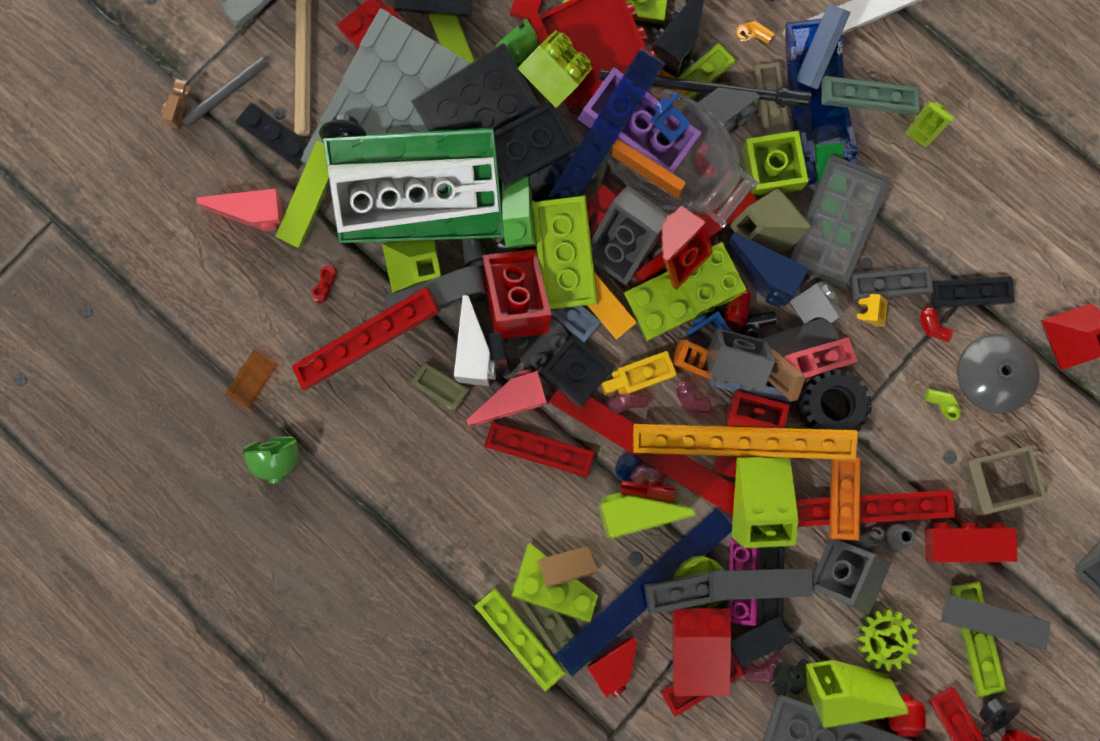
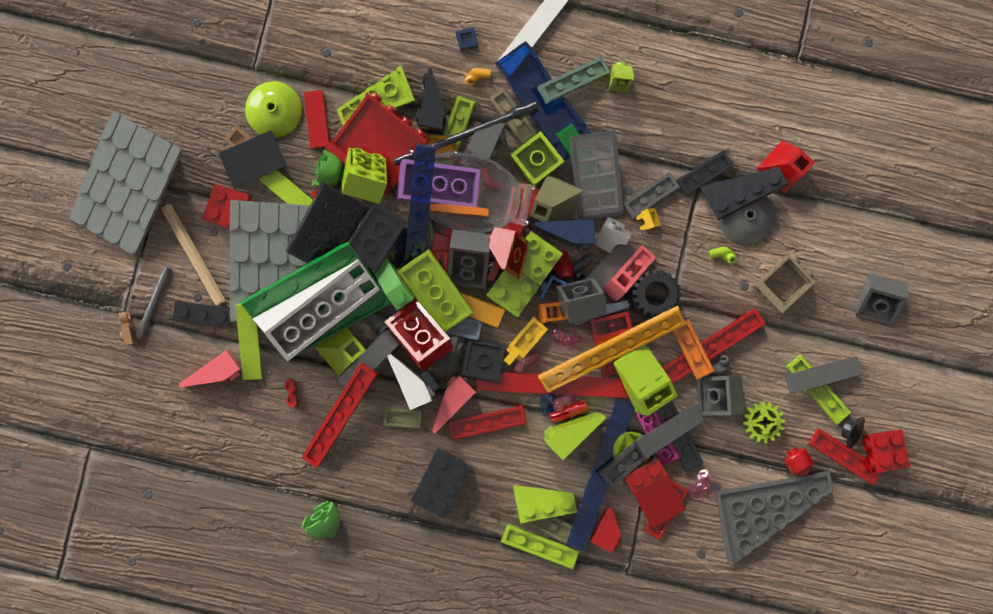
camera: 35 degrees left, 5 degrees up
clear orange tile [225,349,278,409] -> none
black piece [319,114,367,140] -> none
medium nougat tile [537,546,598,588] -> none
blue bracket [650,92,690,142] -> none
black tile [731,616,792,667] -> none
medium nougat tile [768,349,806,401] -> none
black piece [772,658,810,696] -> none
sand blue tile [796,4,851,89] -> none
lime slope [806,660,908,728] -> none
dark grey cone [885,523,915,550] -> none
red arm [919,307,953,342] -> none
red brick [924,523,1018,562] -> none
none -> black brick [411,447,472,519]
none -> black wing [700,167,788,221]

